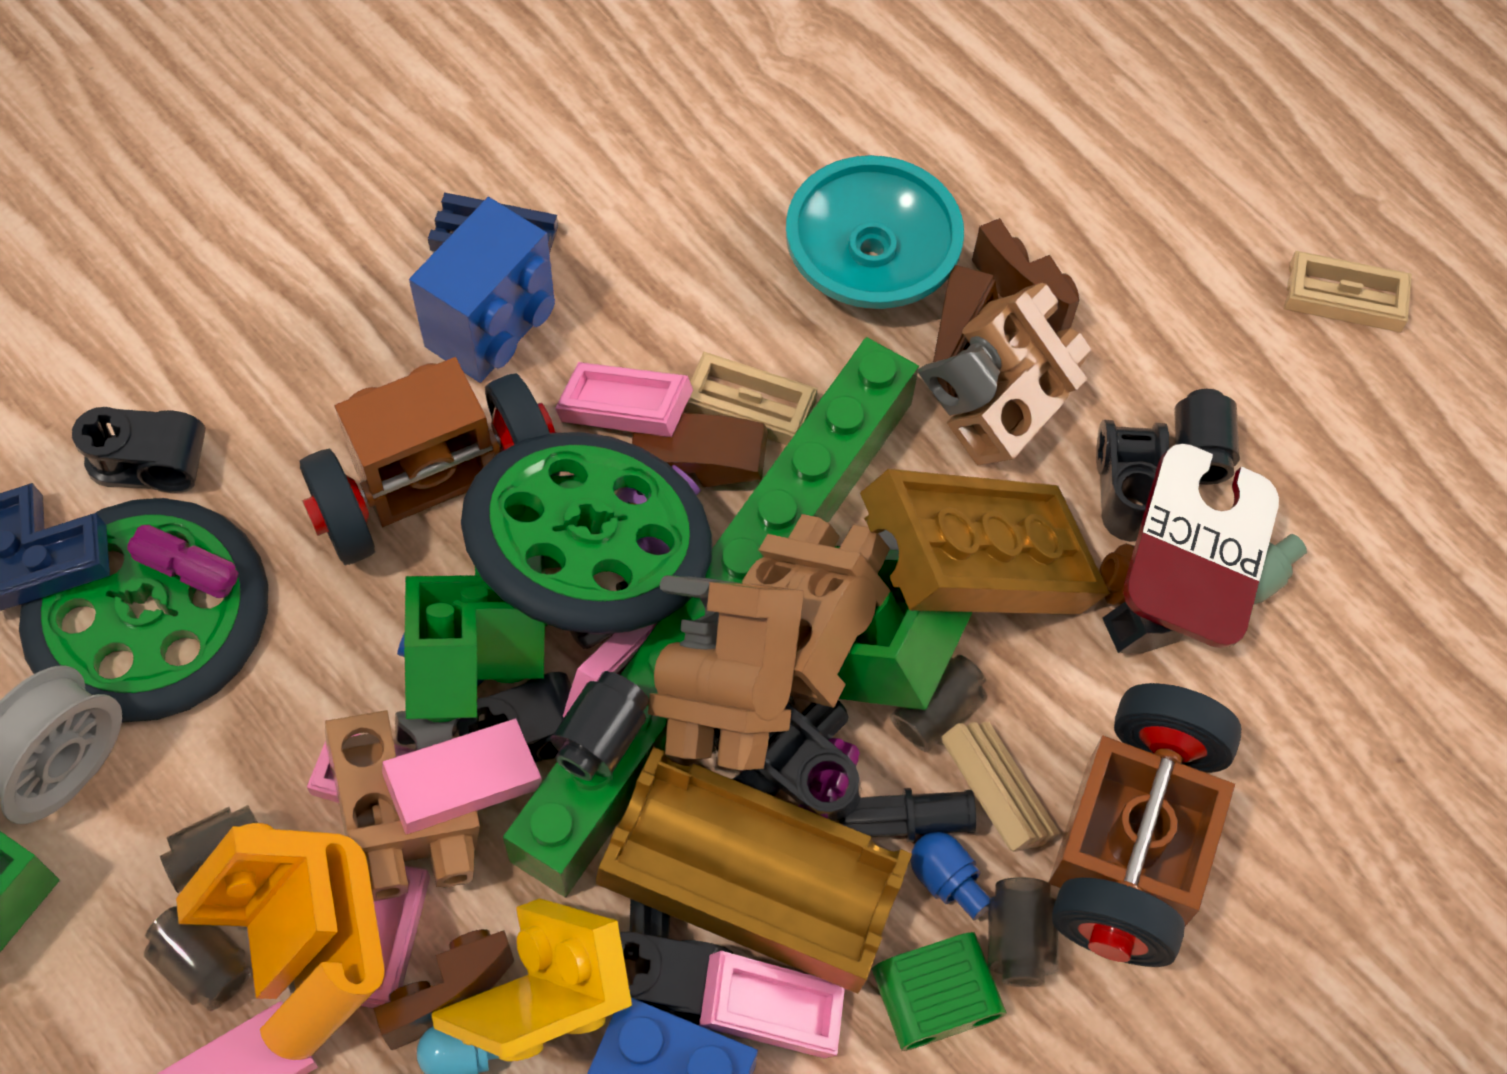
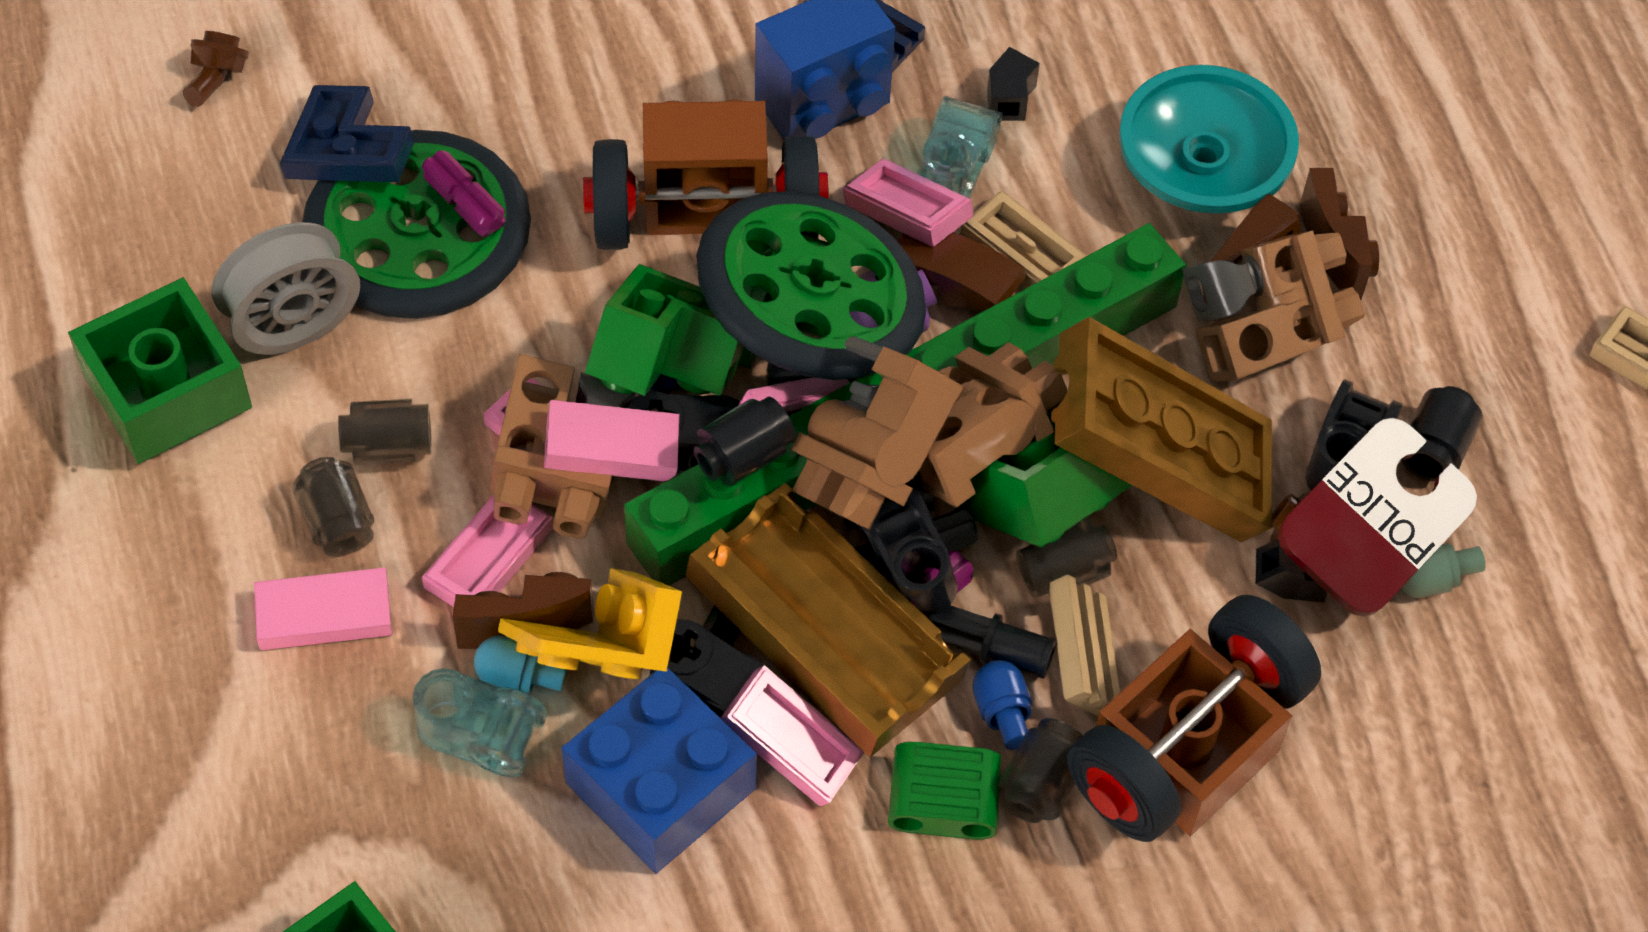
camera: 25 degrees right, 5 degrees down
black piece [72,407,206,493] -> none
light orange piece [176,823,385,1060] -> none
none -> clear light blue piece [921,96,1002,199]
none -> black piece [987,47,1040,121]

